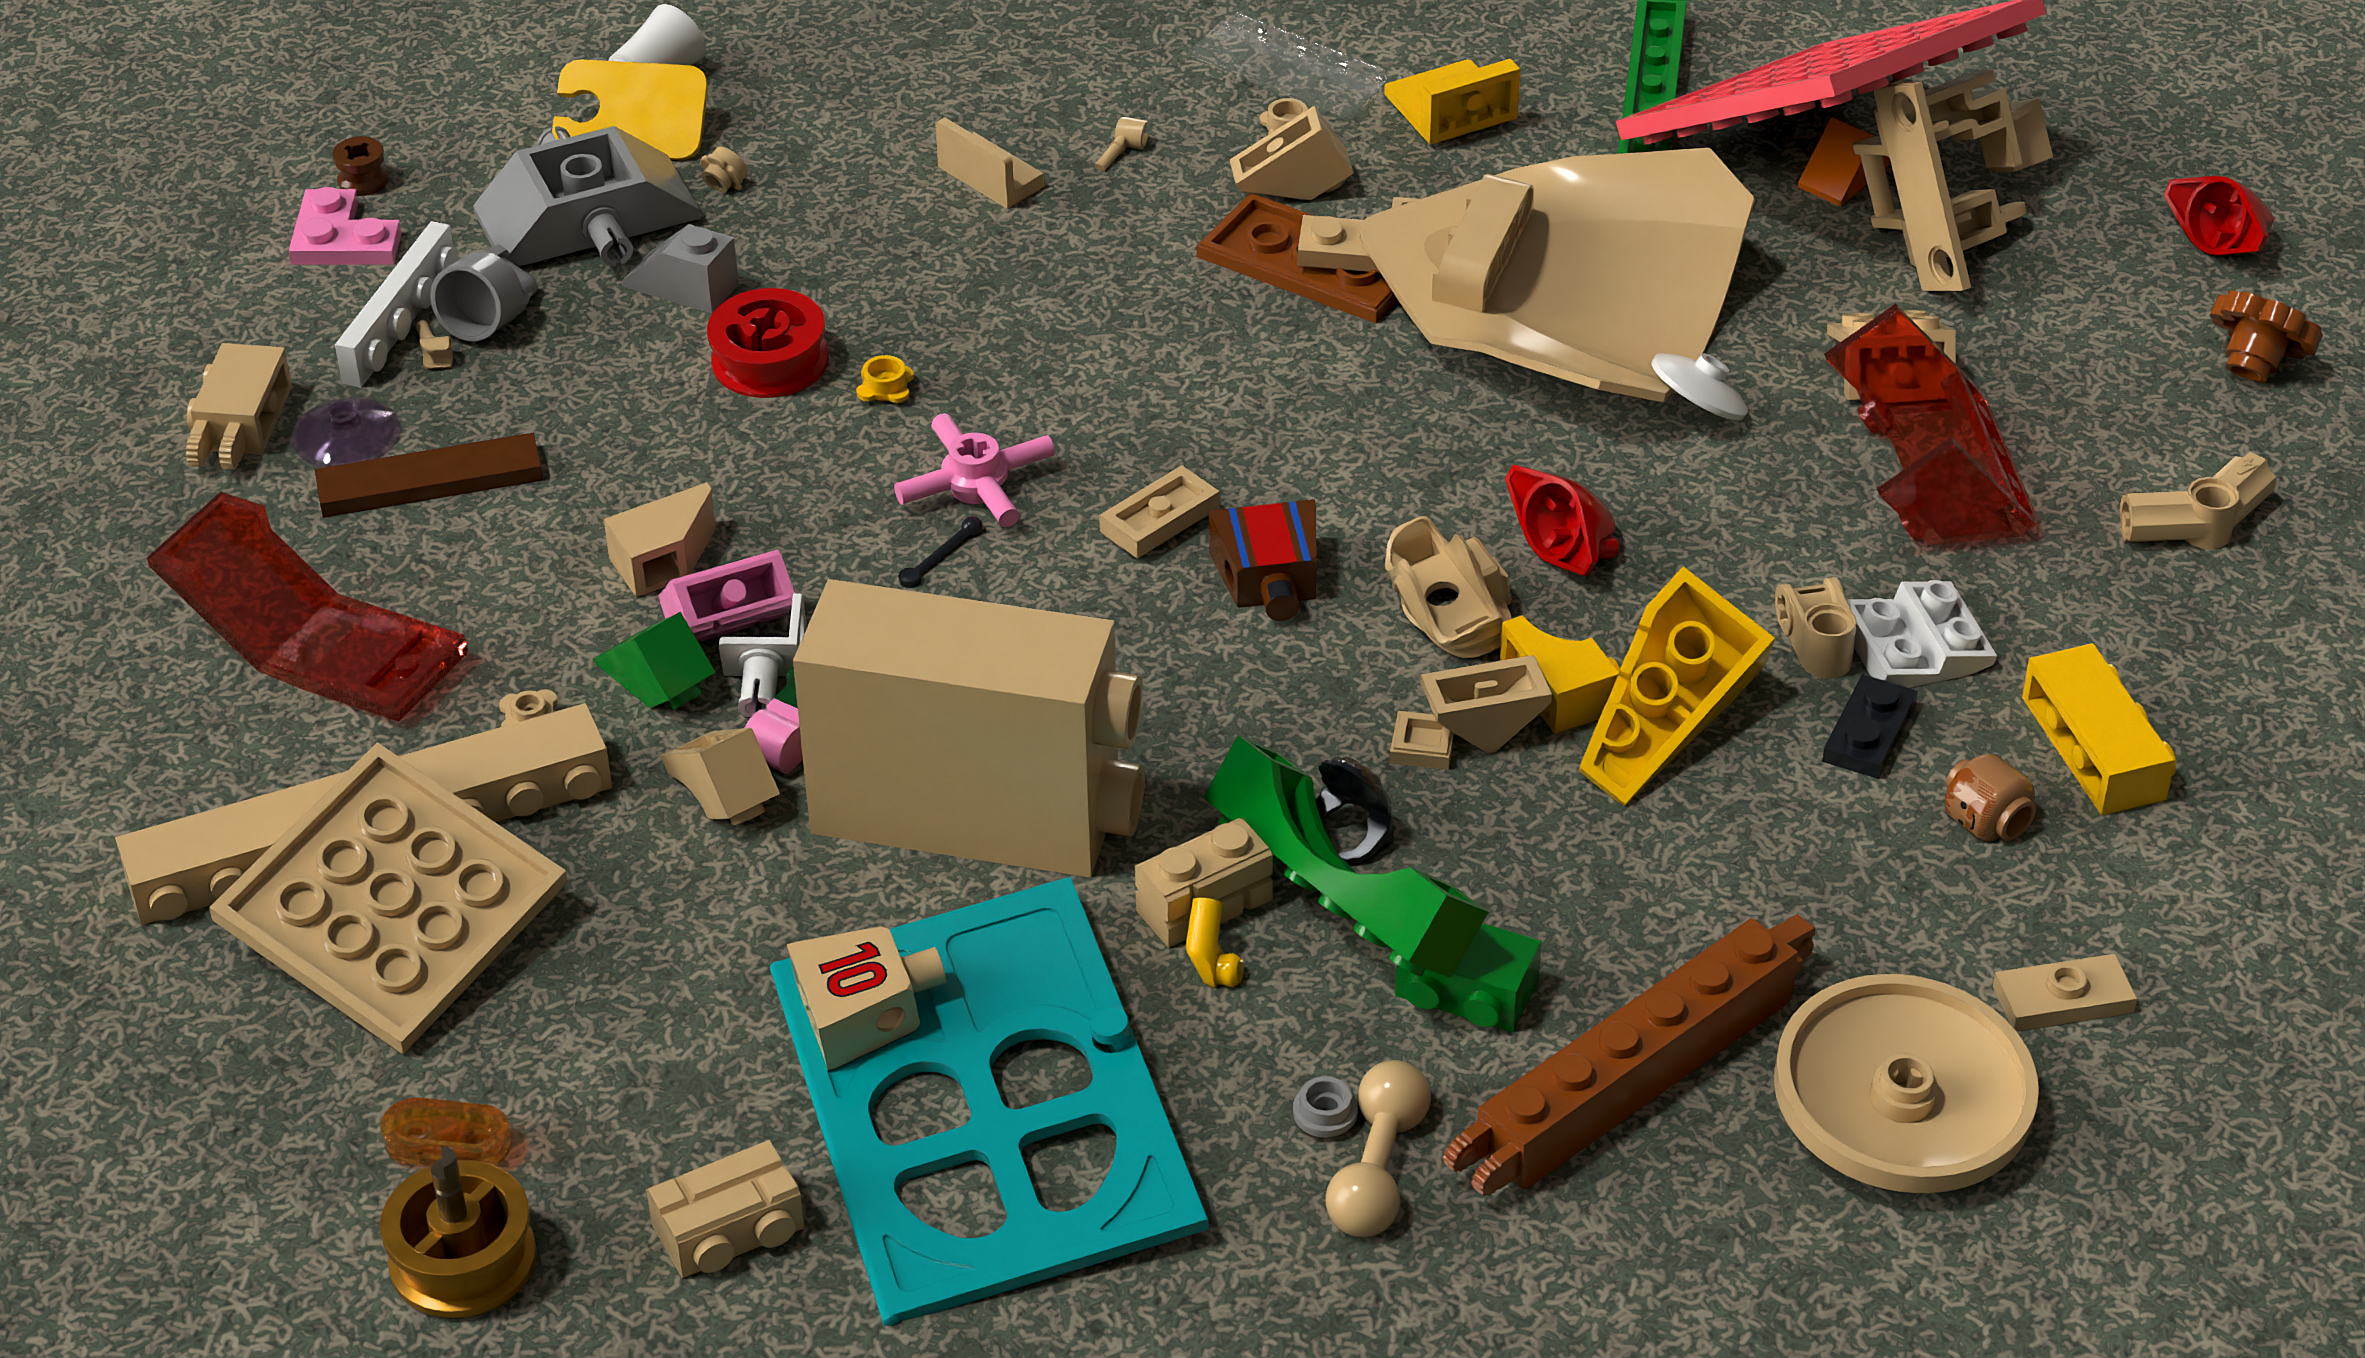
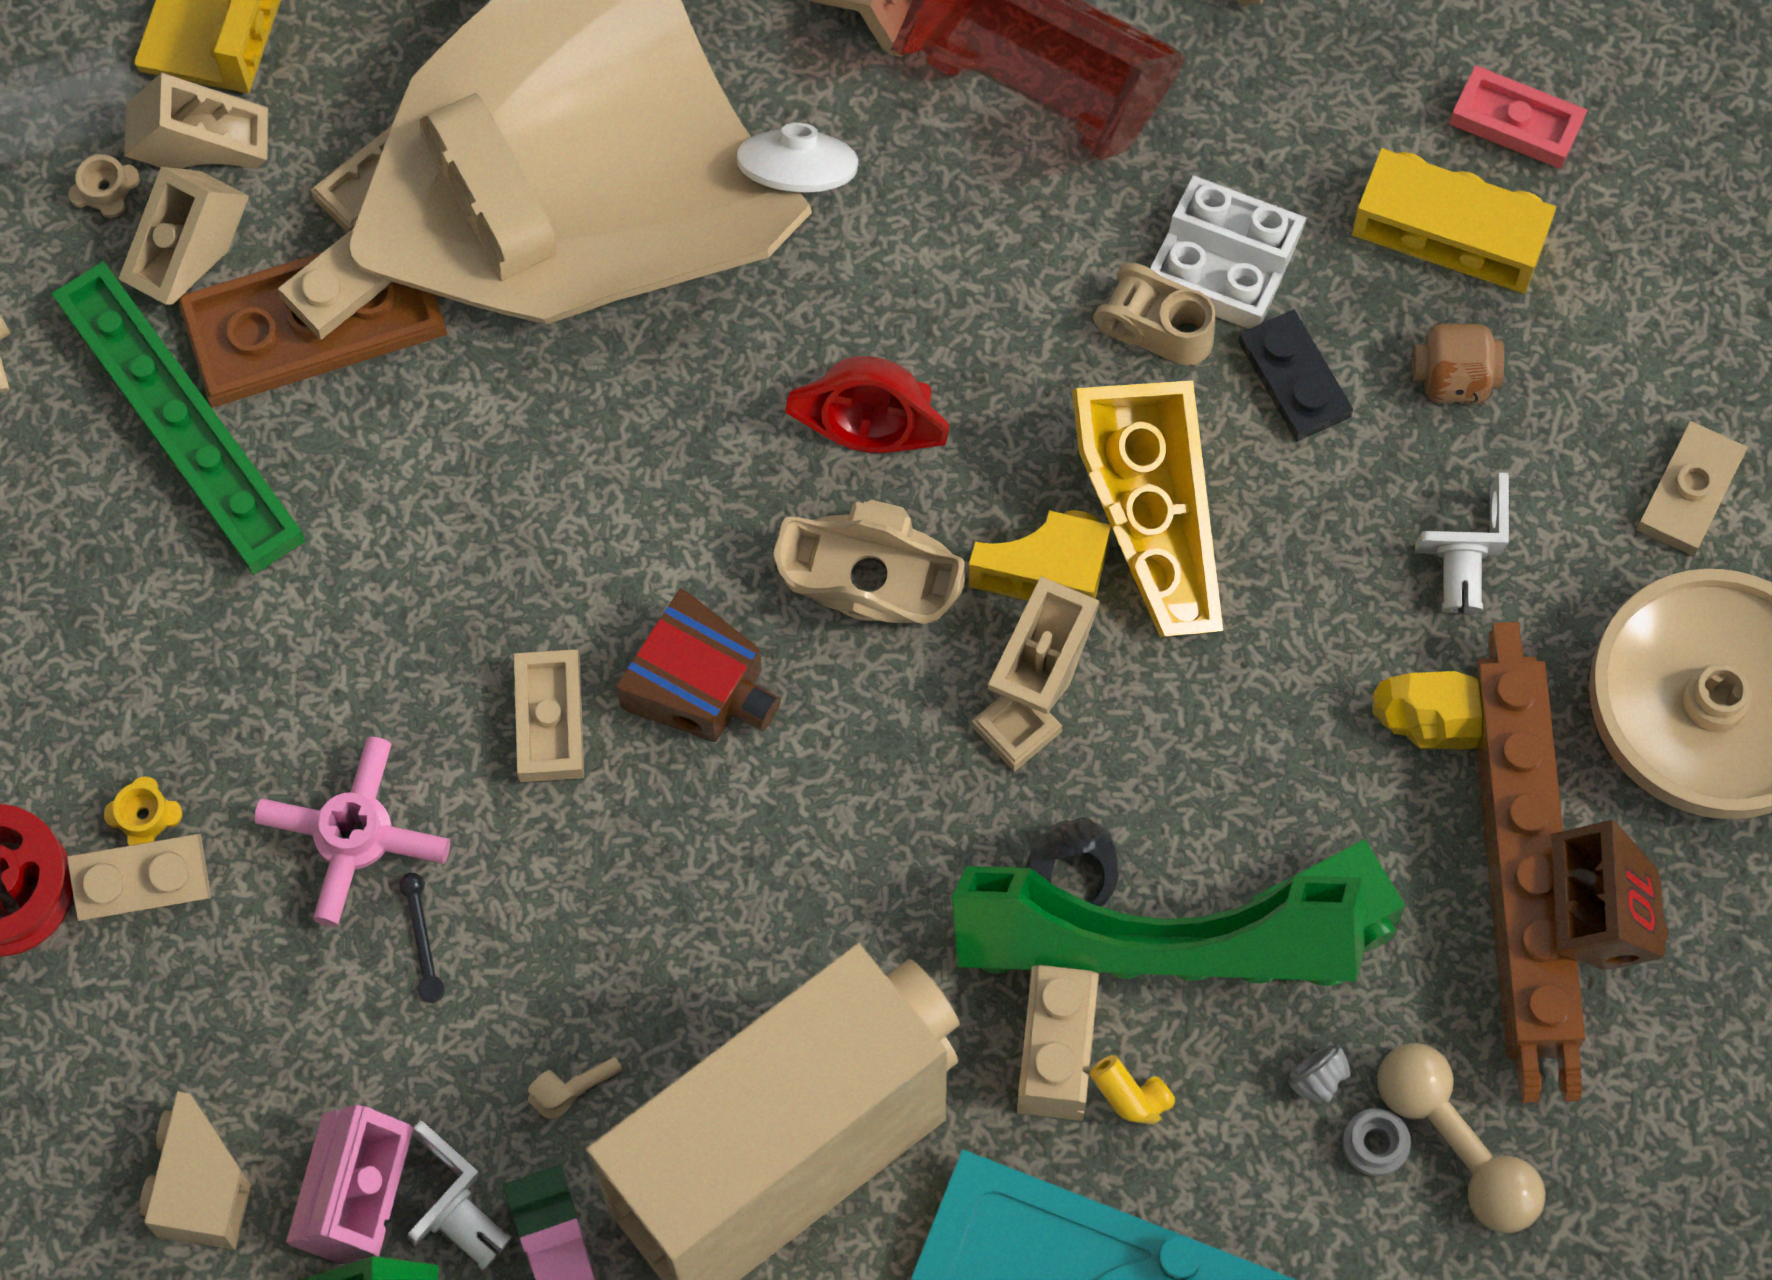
camera: 50 degrees left, 25 degrees up
none -> green plate [51,261,306,575]
none -> tan plate [67,834,211,921]
none -> tan arch [124,73,268,169]
none -> light grey piece [1287,1045,1350,1102]
none -> yellow rock [1372,671,1482,750]
none -> white bracket [1415,472,1509,614]
none -> coral plate [1449,65,1587,169]
none -> reddish brown torso [1551,820,1668,970]

